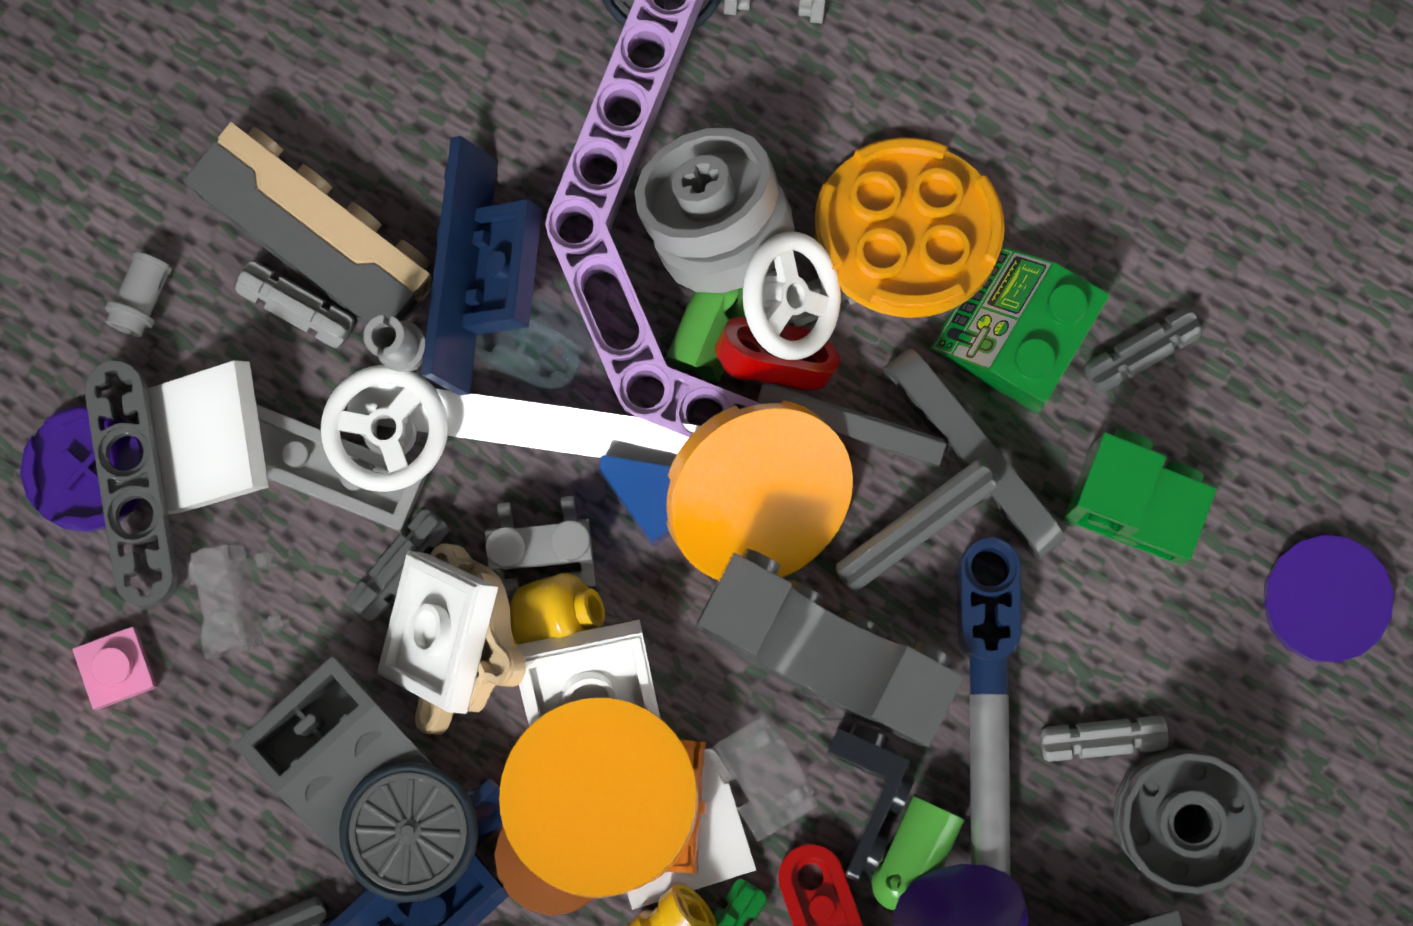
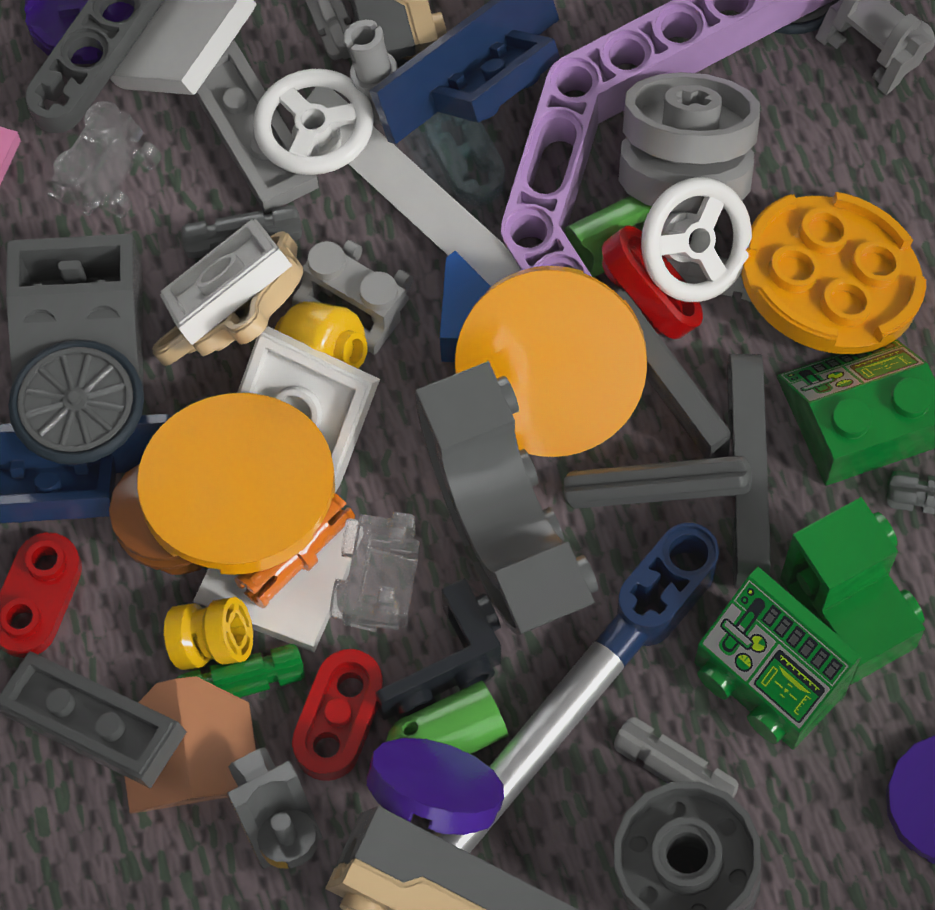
camera: 40 degrees right, 15 degrees down
none -> slope [694,567,861,750]

